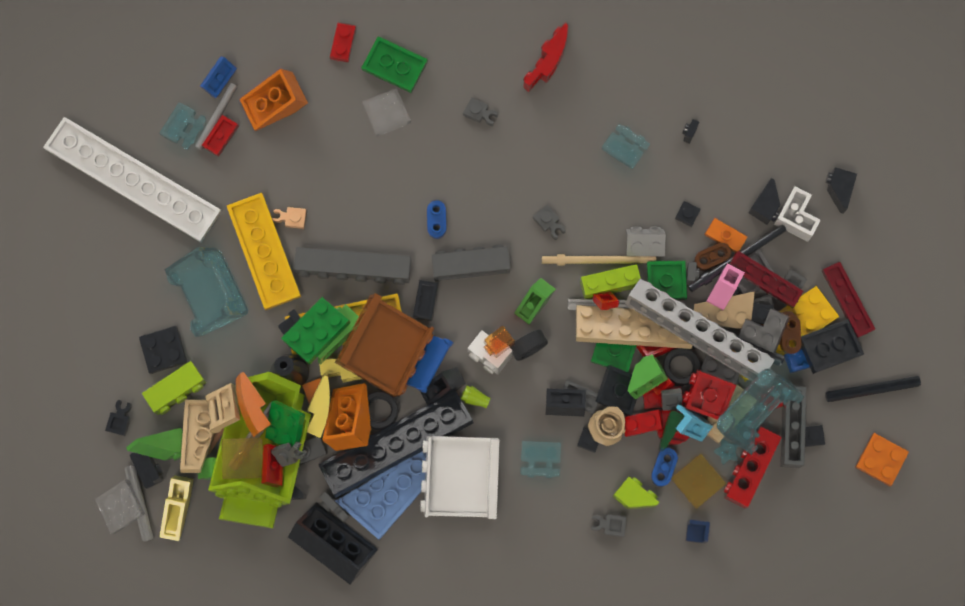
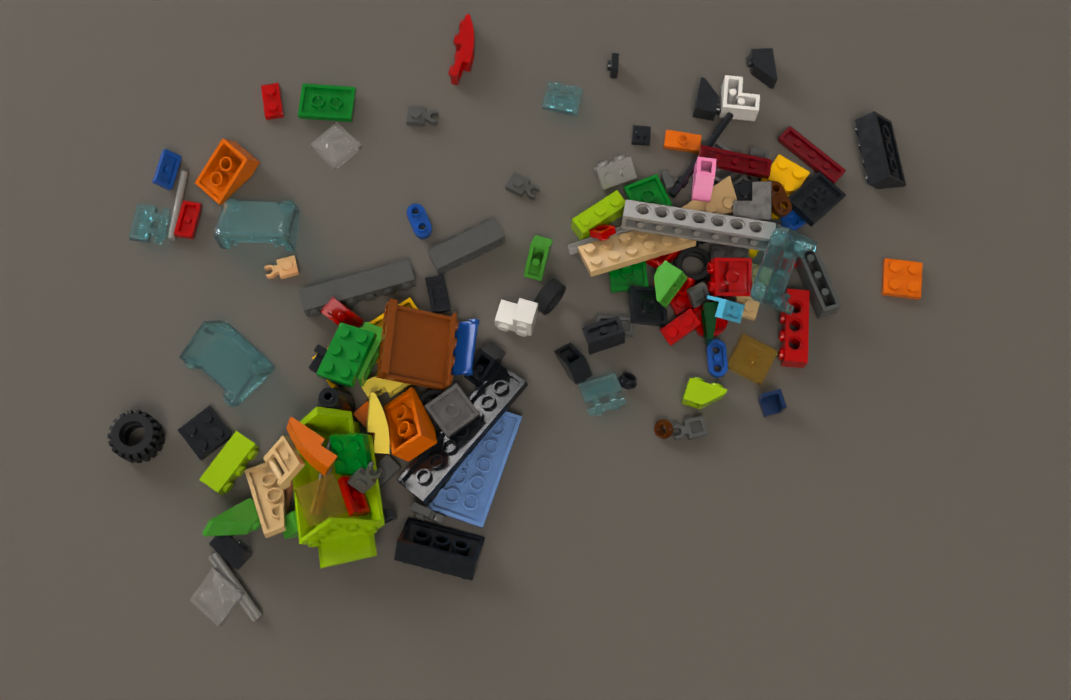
camera: 25 degrees left, 5 degrees down
white plate [43,117,222,243] -> none
black plate [105,400,132,436] -> none
light yellow slope [160,475,194,541] -> none
yellow plate [227,192,301,311] -> none
white panel [420,436,499,519] -> none
lime cone [460,385,491,408] -> none
clear orange brick [483,325,515,358] -> none
tan bar [542,254,656,266] -> none
black plate [577,428,599,453] -> none
tan hat [588,406,625,446] -> none
reddish brown plate [694,243,731,271] -> none
clear light blue plate [714,439,738,465] -> none
black plate [805,425,825,447] -> none
black axle [825,376,921,402] -> none
none -> black tyre [107,410,165,463]
none -> clear light blue windscreen [214,199,299,251]
none -> red plate [321,297,363,327]
none -> flat silver plate [425,383,480,438]
none -> black slope [554,343,593,384]
none -> black plate [618,372,637,390]
none -> reddish brown plate [654,419,673,439]
none -> black slope [855,111,906,189]

